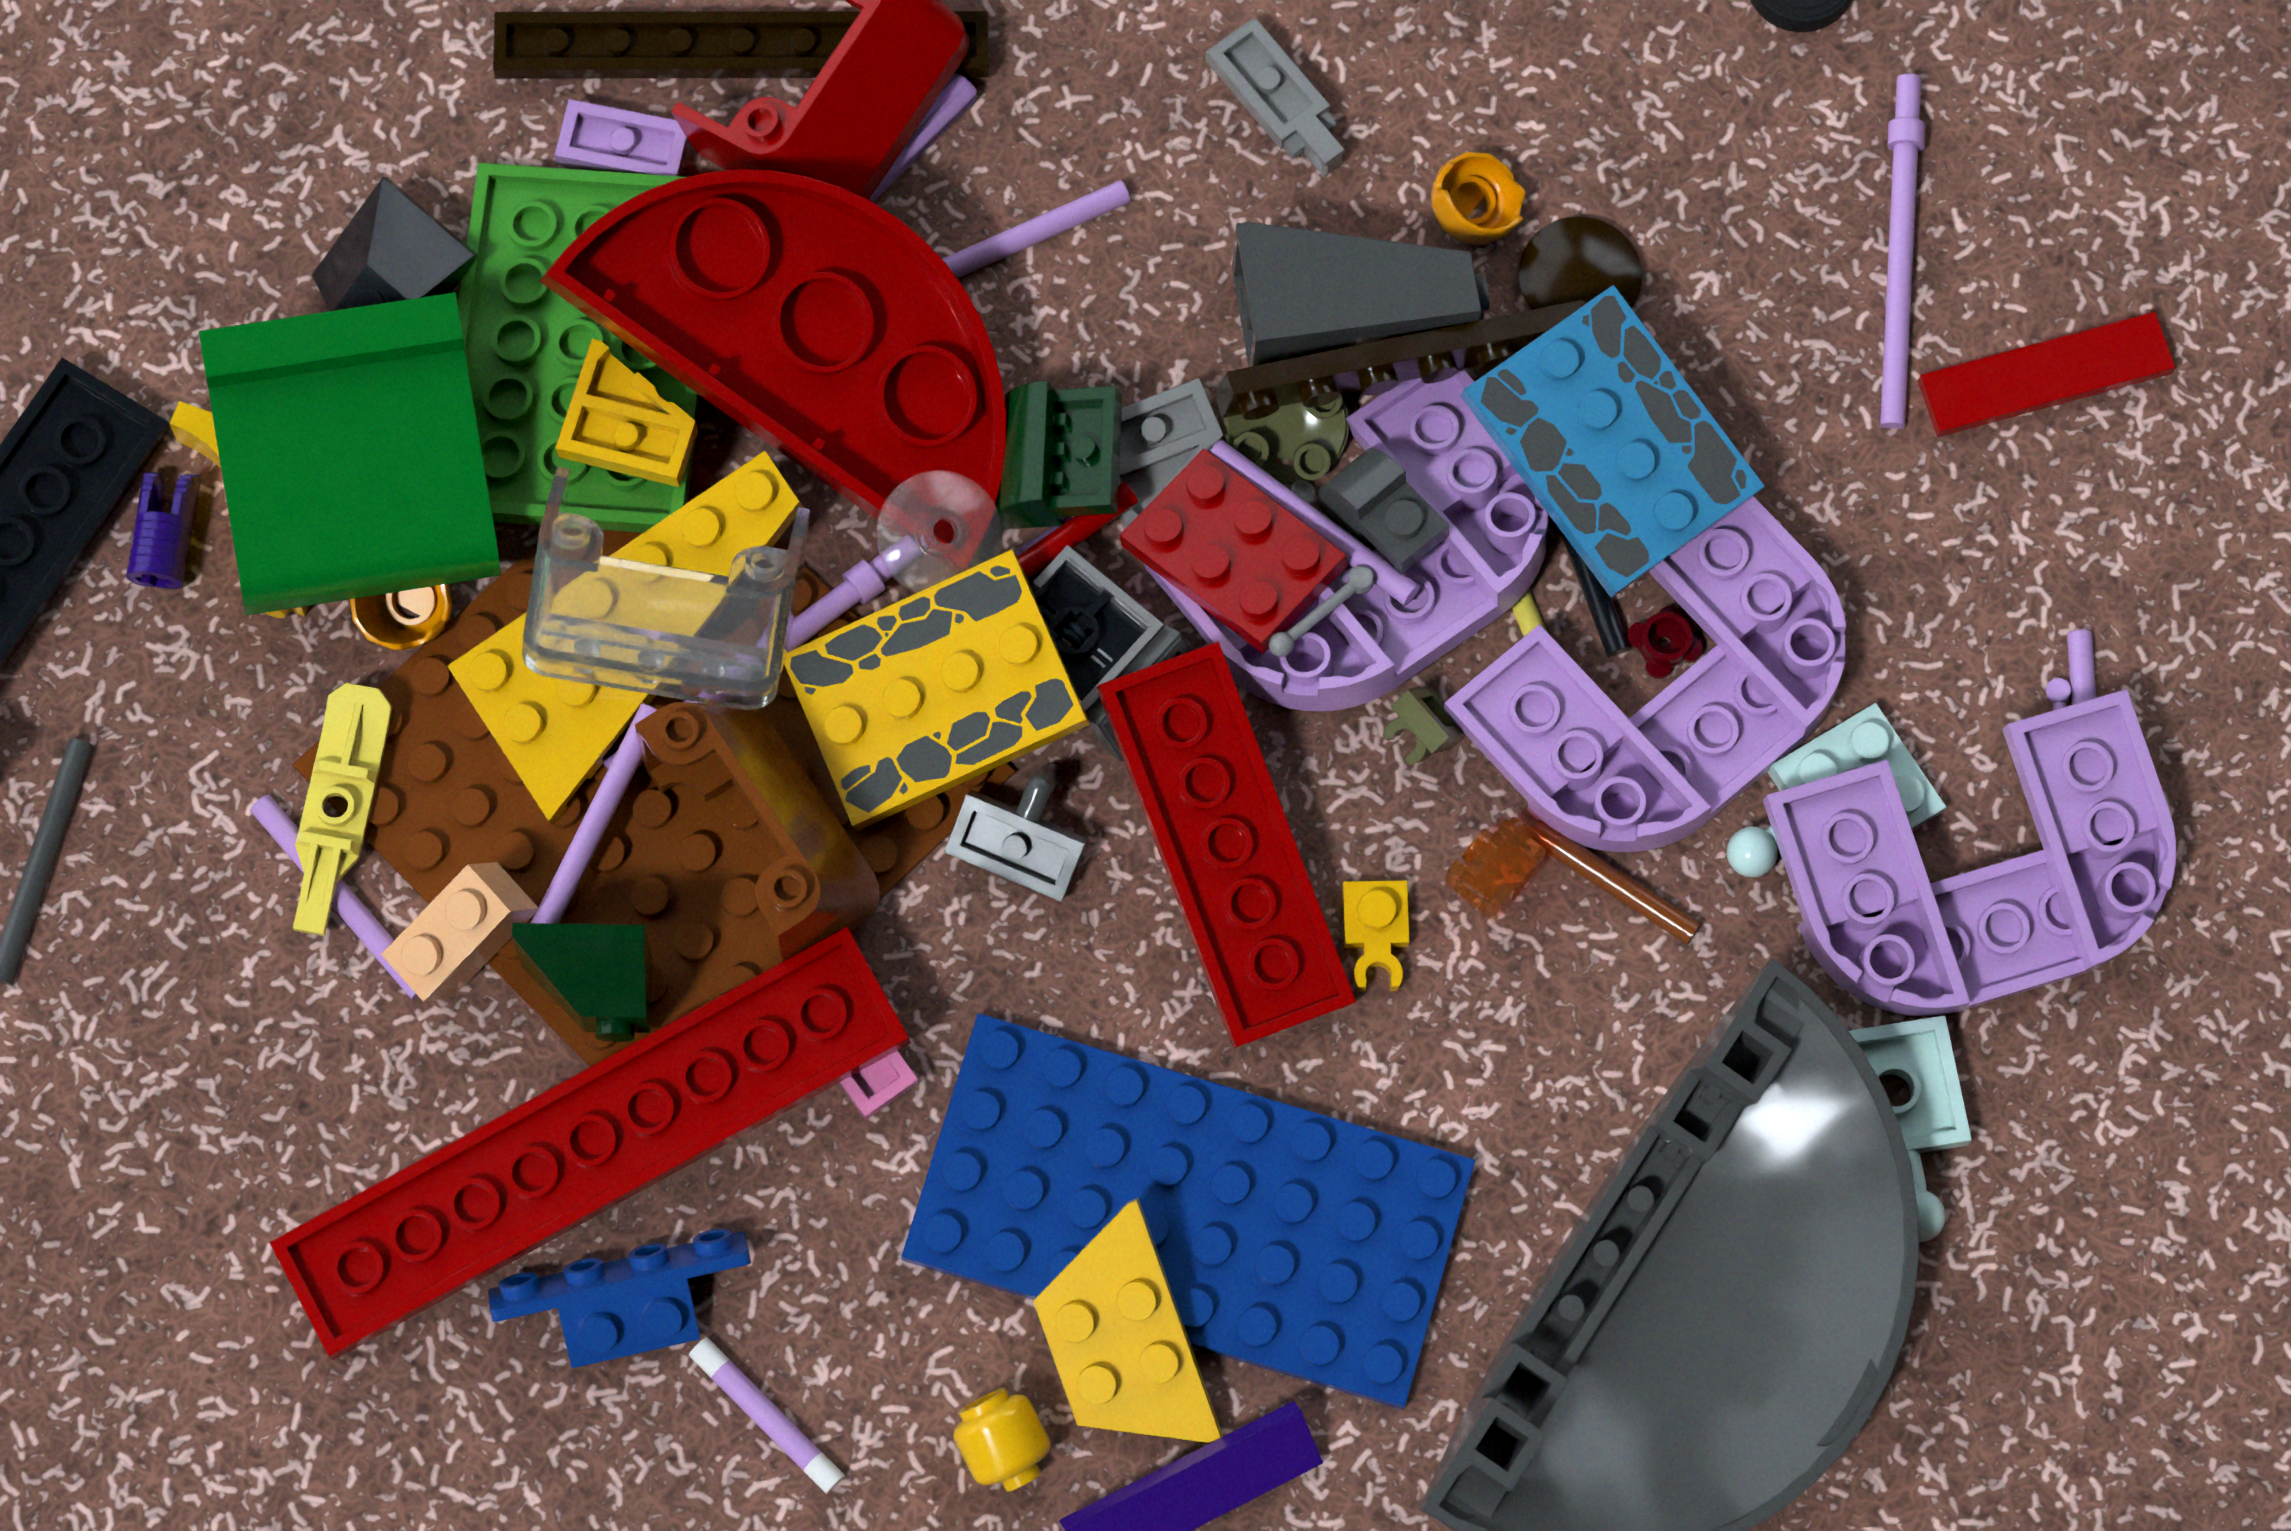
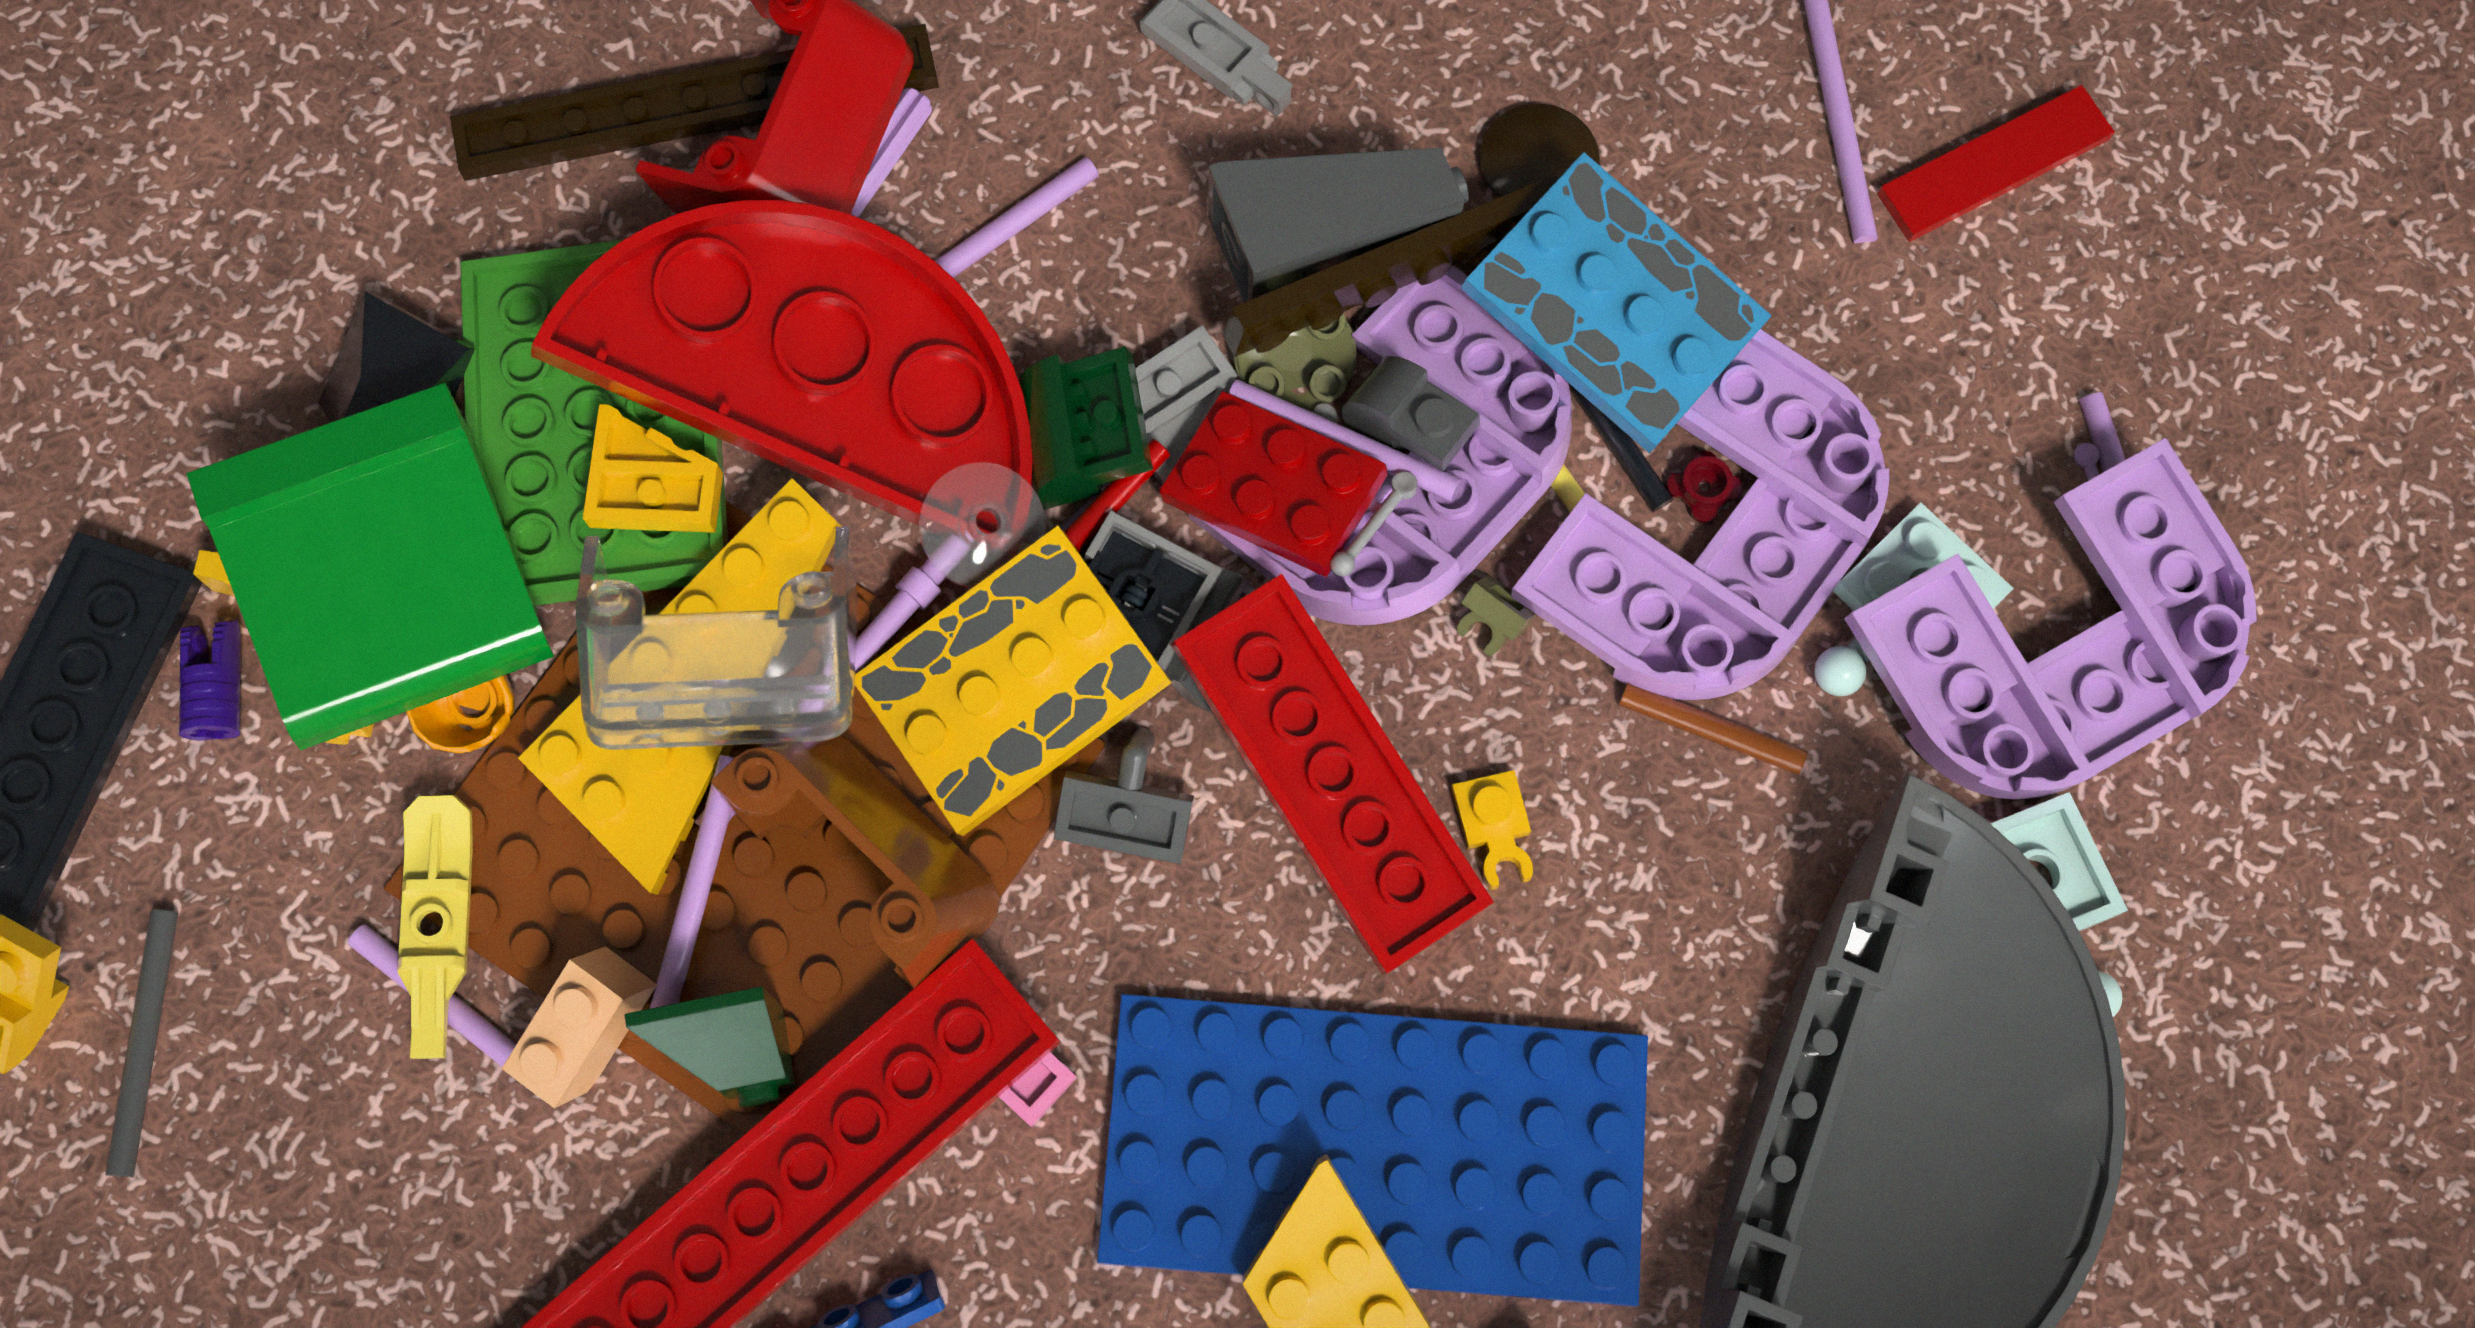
camera: 10 degrees left, 0 degrees up
lavender plate [555,99,689,176] -> none
light orange hair [1431,152,1526,246] -> none
clear orange brick [1444,817,1546,922] -> none

